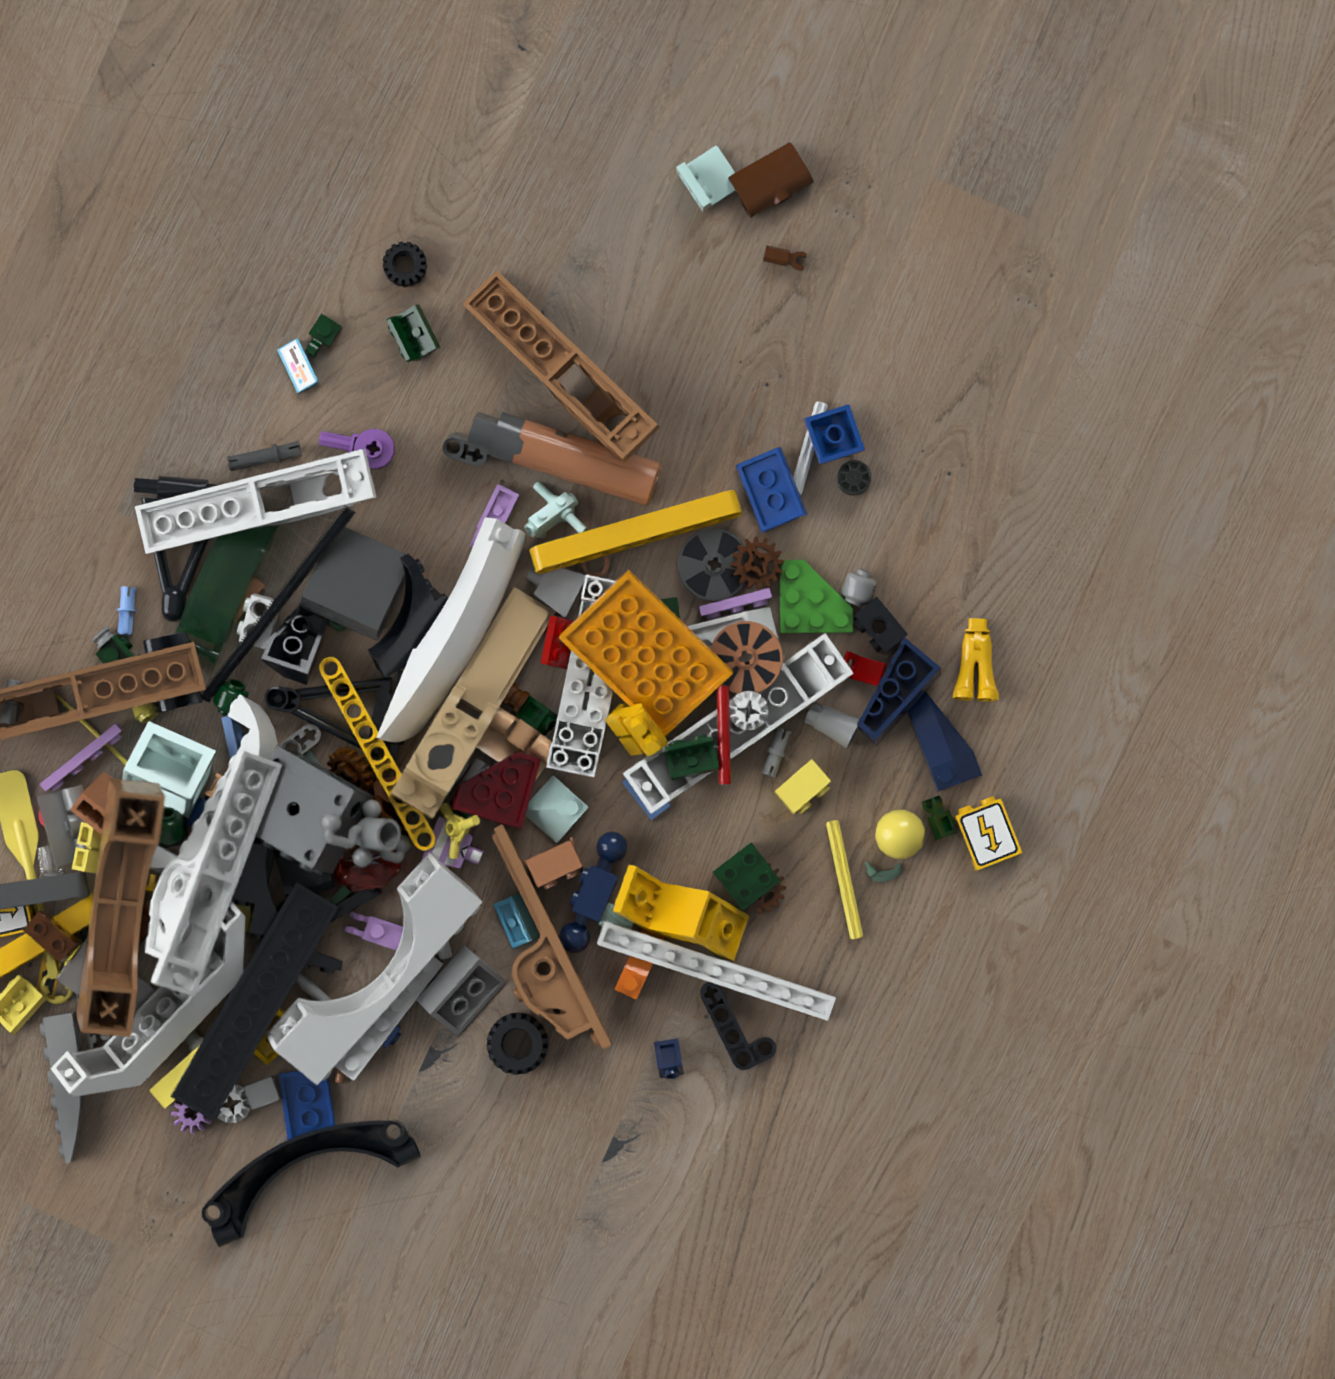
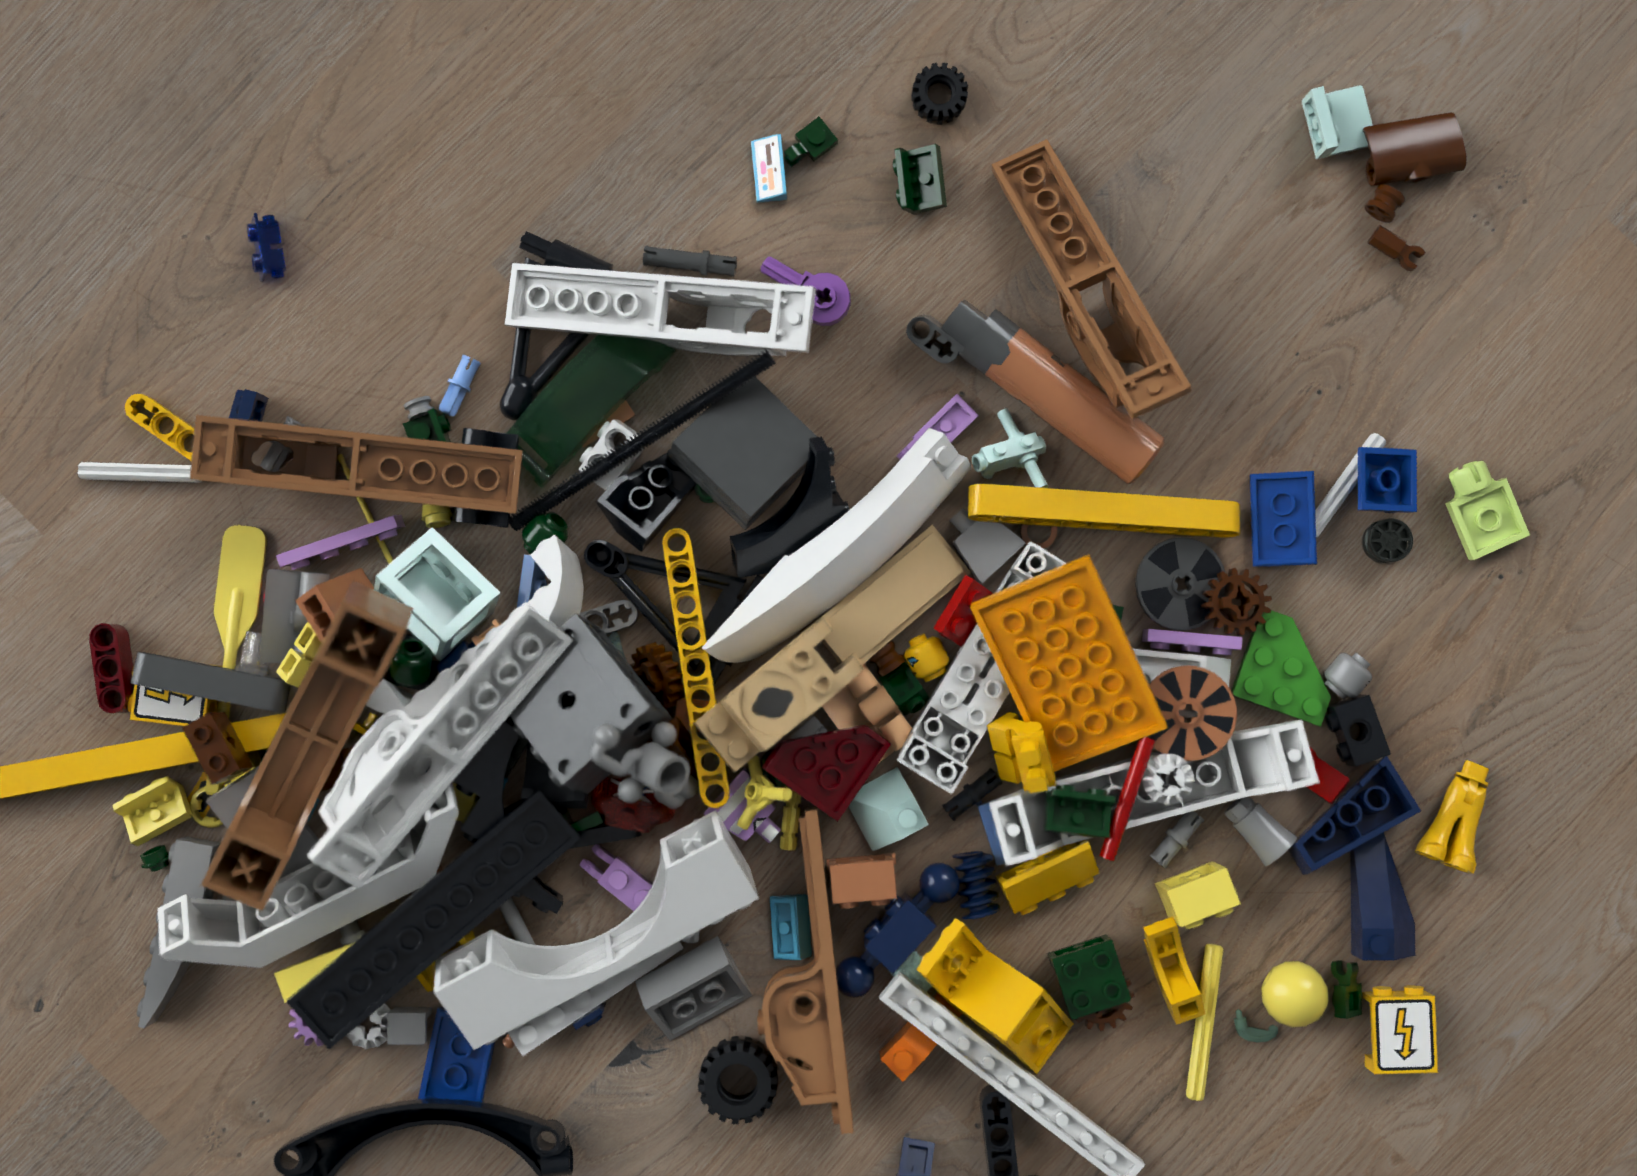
camera: 20 degrees right, 0 degrees up
none -> dark green plate [140,845,169,872]
none -> light yellow axle [780,789,801,851]
none -> yellow head [903,633,950,682]
none -> black pin [942,768,1003,821]
none -> dark blue piece [952,851,1001,919]
none -> yellow slope [995,840,1100,915]
none -> yellow arch [1143,917,1206,1025]
none -> reddish brown wheel [1365,184,1405,223]
none -> yellowish green plate [1445,461,1530,560]

